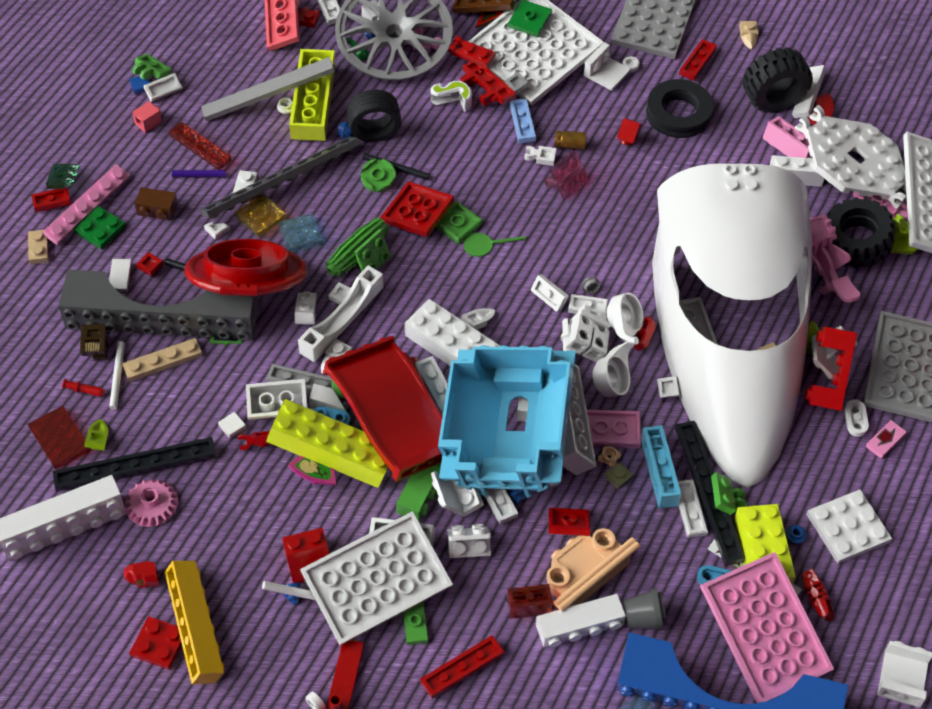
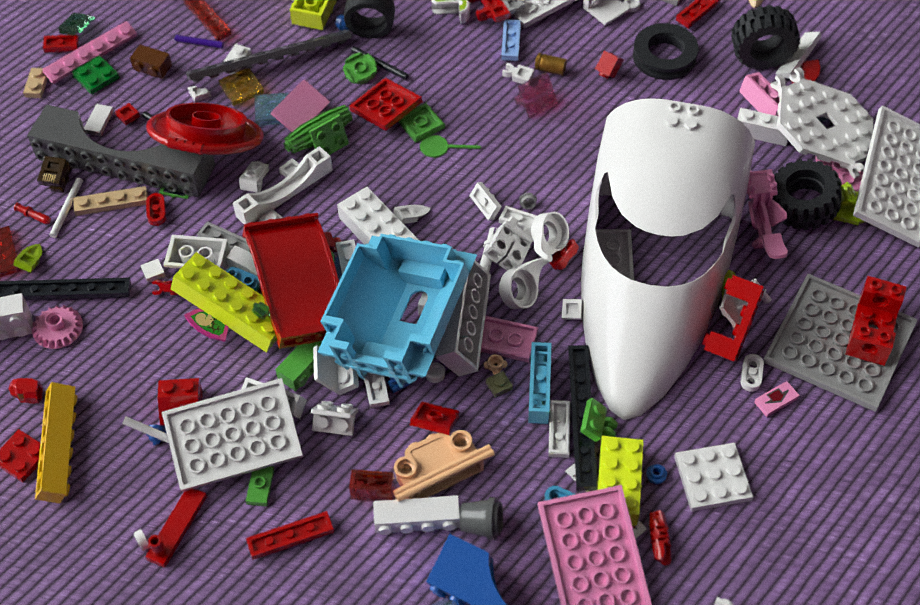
camera: 15 degrees right, 0 degrees up
none -> red plate [146,193,166,226]
none -> clear green plate [251,302,270,320]
none -> bright pink tile [271,79,330,132]

